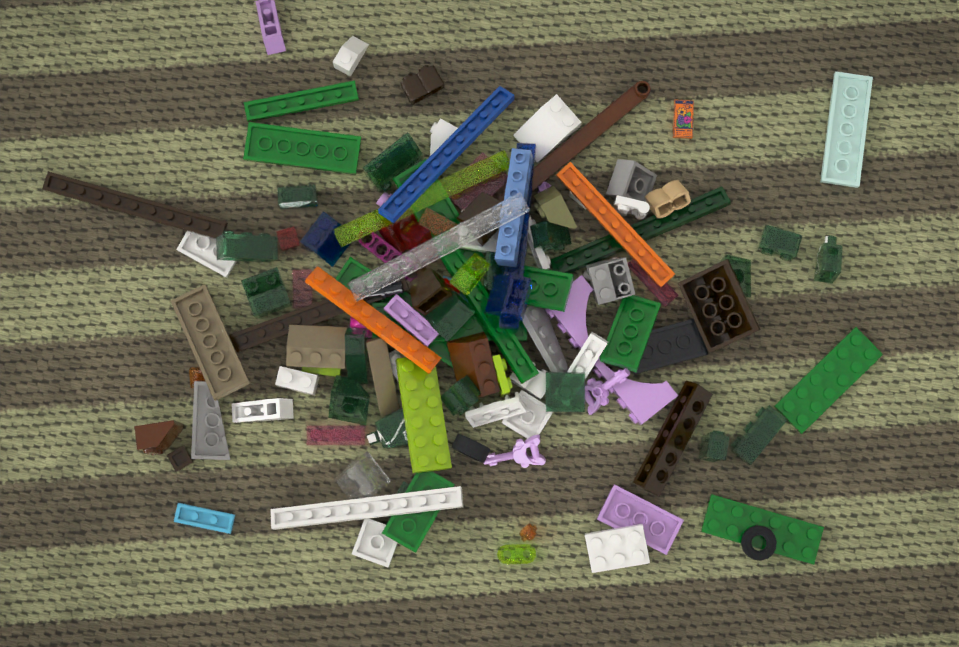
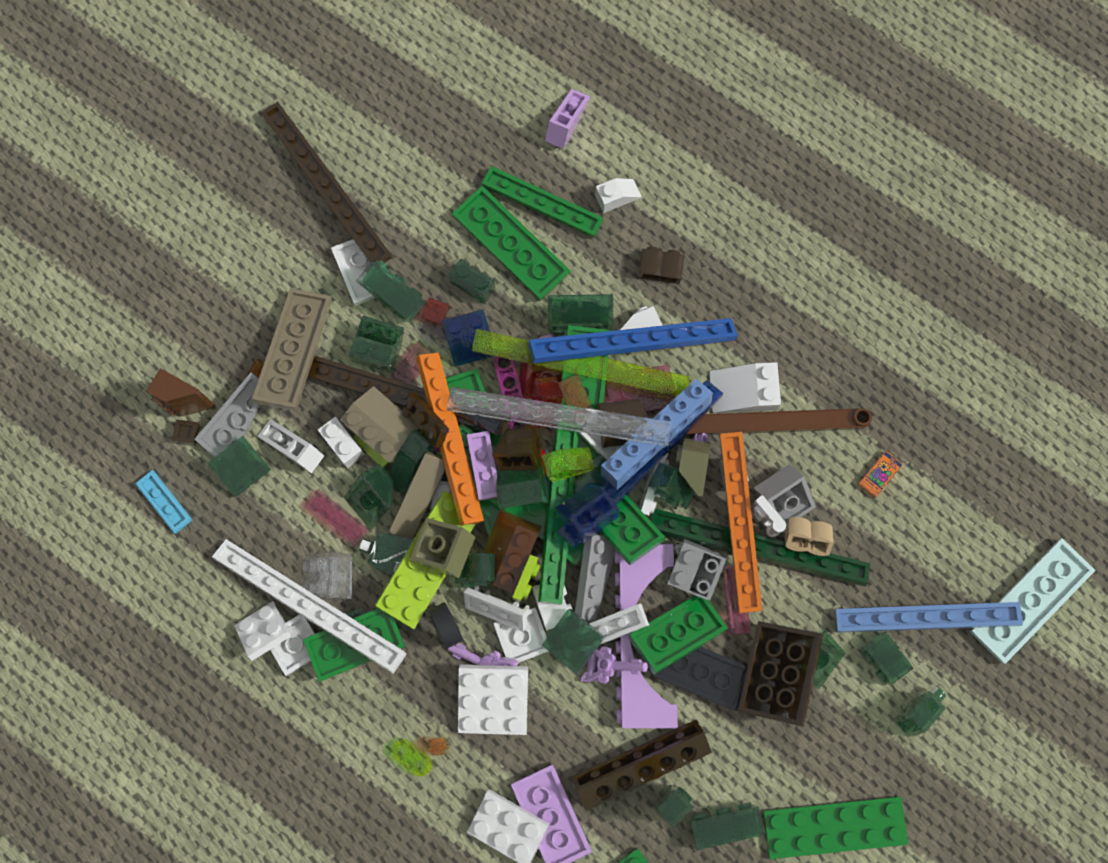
camera: 40 degrees right, 5 degrees down
none -> clear green plate [207,435,271,497]
none -> white plate [234,601,291,661]
none -> dark brown plate [402,392,449,448]
none -> olive slope [410,518,475,578]
none -> white plate [458,665,528,735]
none -> medium blue plate [835,602,1023,633]

